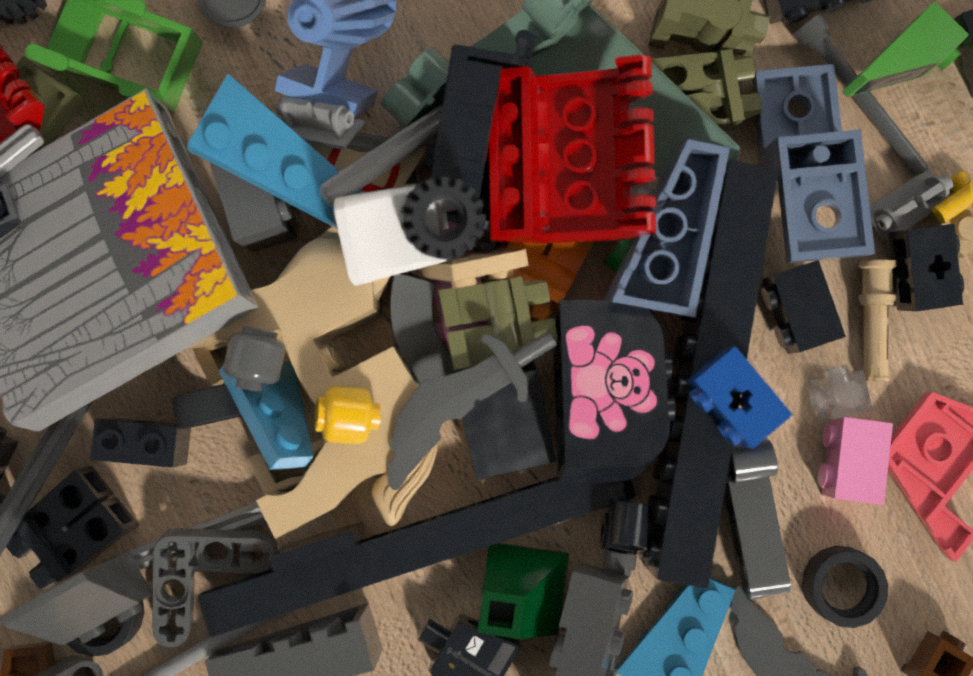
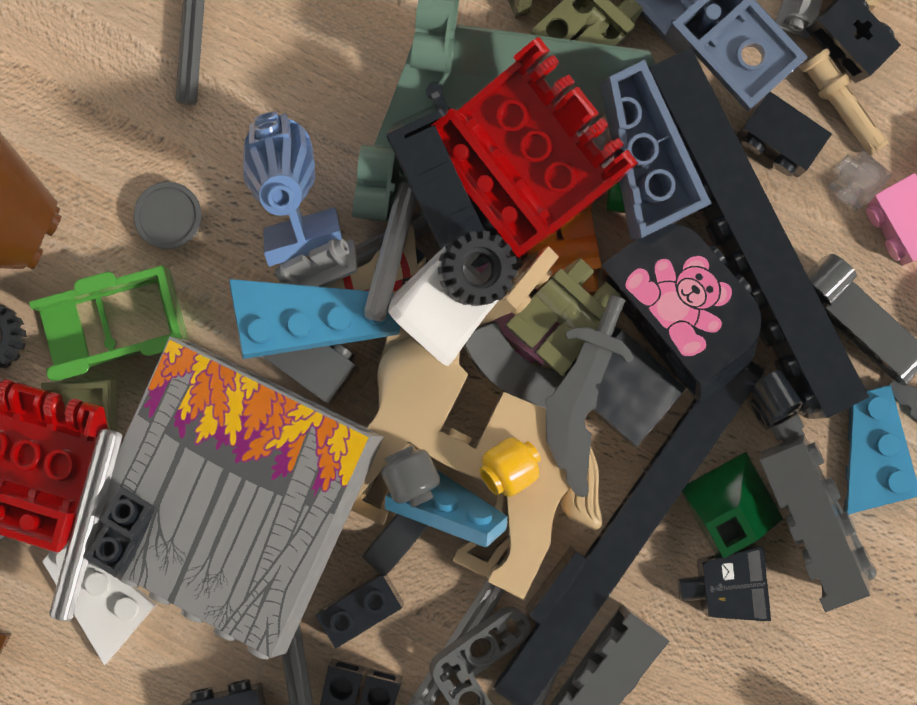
camera: 35 degrees left, 0 degrees up
blue brick [686,346,793,449] -> none

